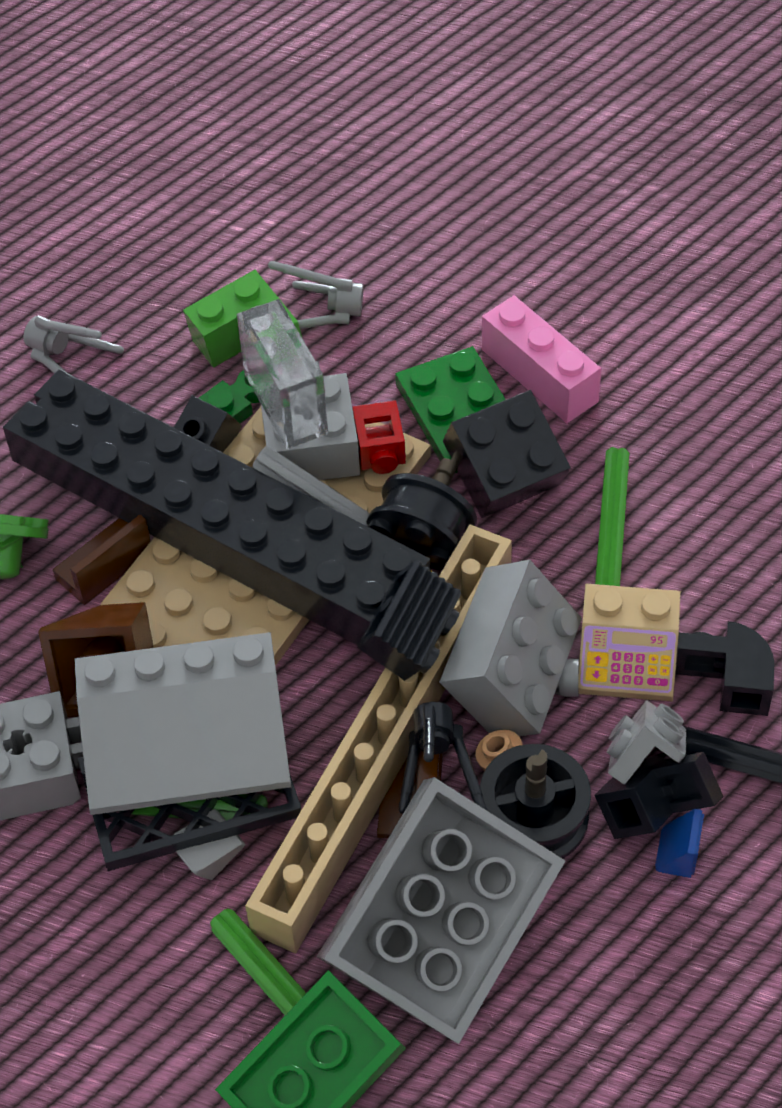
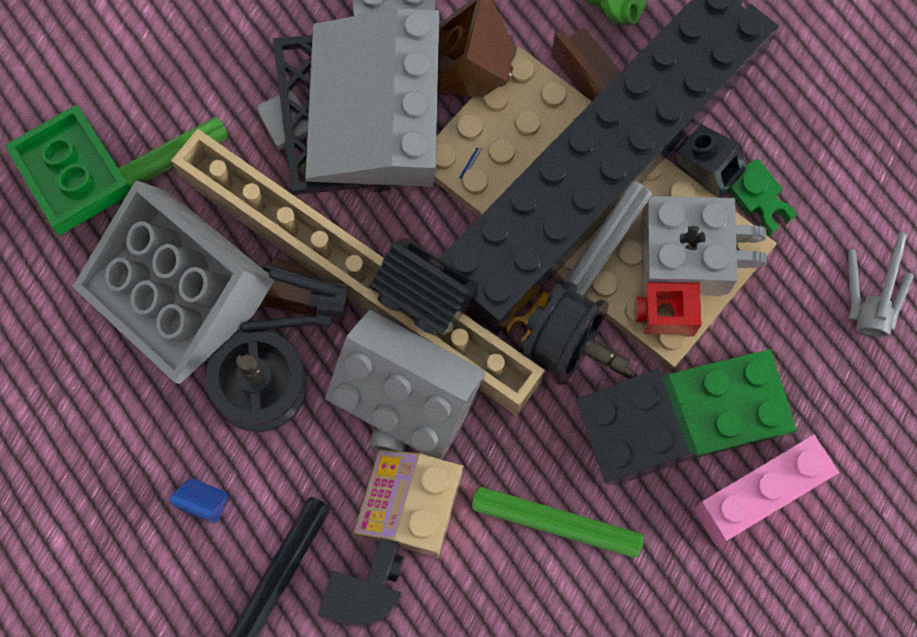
camera: 95 degrees right, 20 degrees up
light grey plant [23,315,124,374] -> none
bright green brick [183,270,306,374] -> none
clear brick [237,299,328,450] -> none
light nougat plate [475,729,523,771] -> none
black brick [594,752,724,839] -> none
light grey bracket [607,700,686,785] -> none

